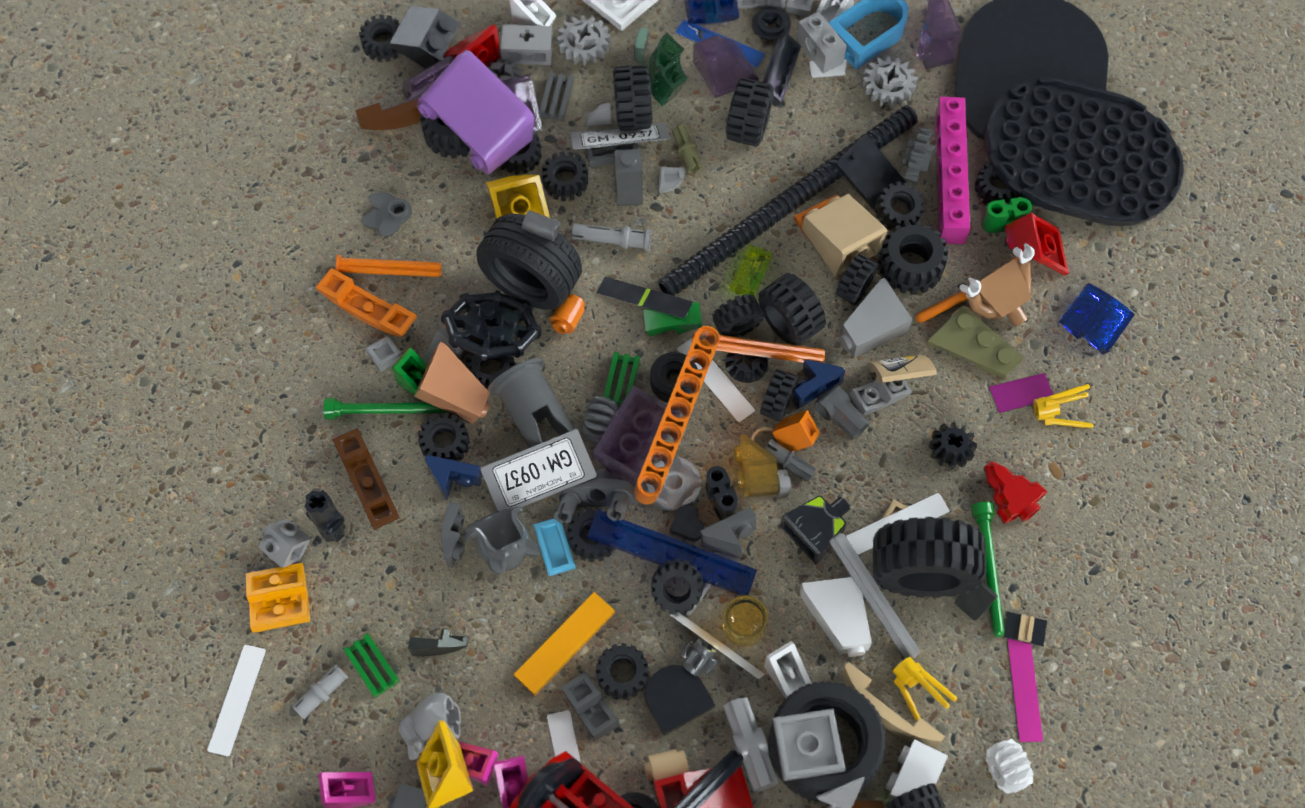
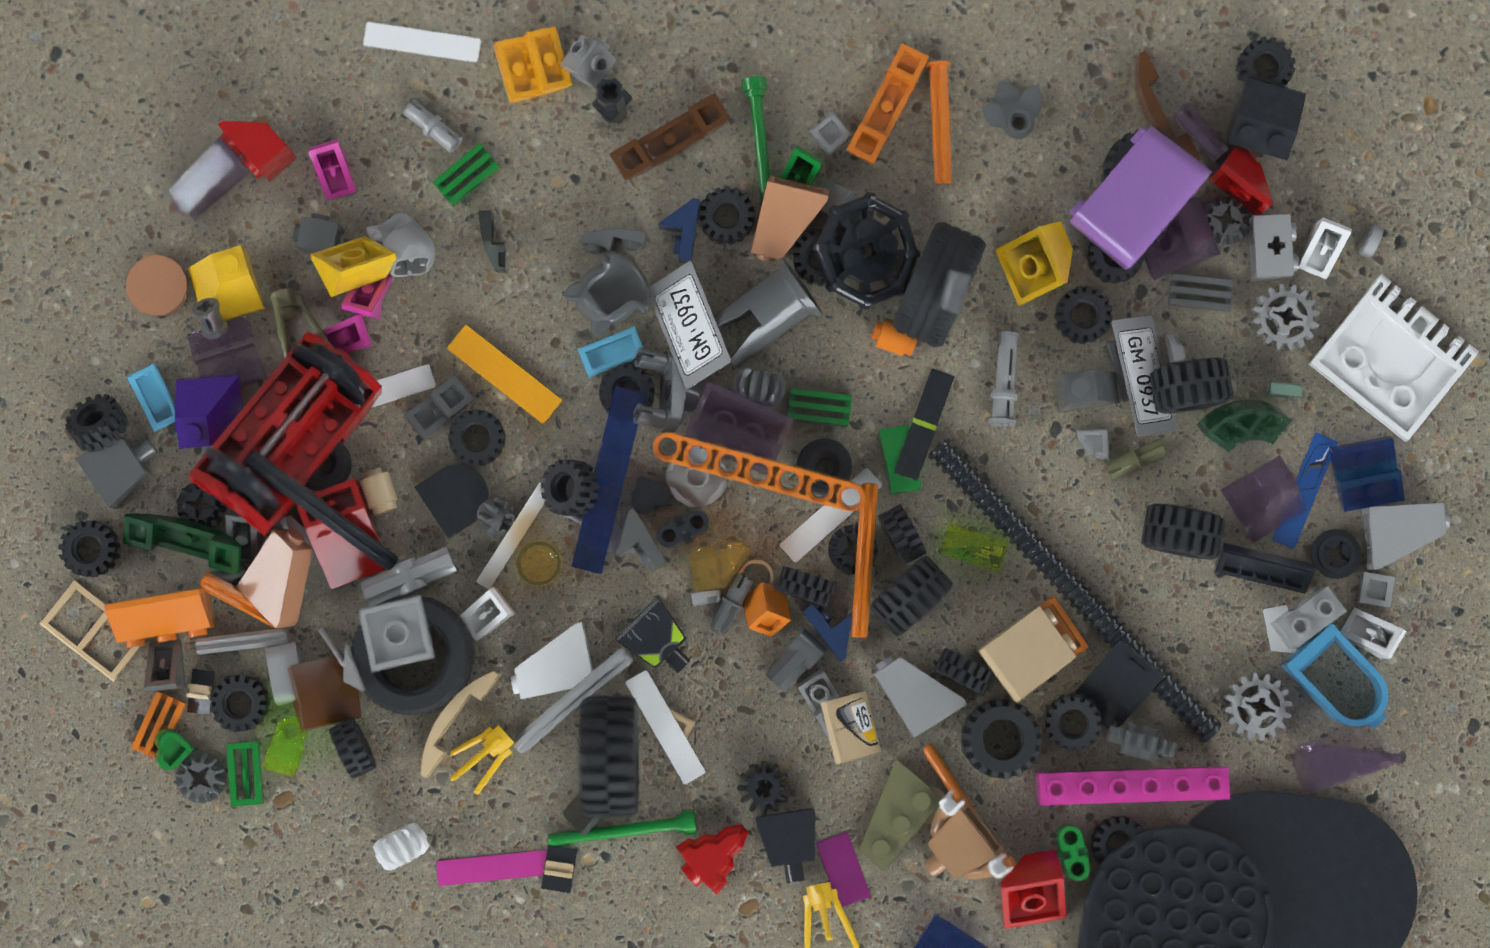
camera: 85 degrees right, 20 degrees up
white slope [885,739,948,801] -> none
none -> black torso [756,807,815,883]

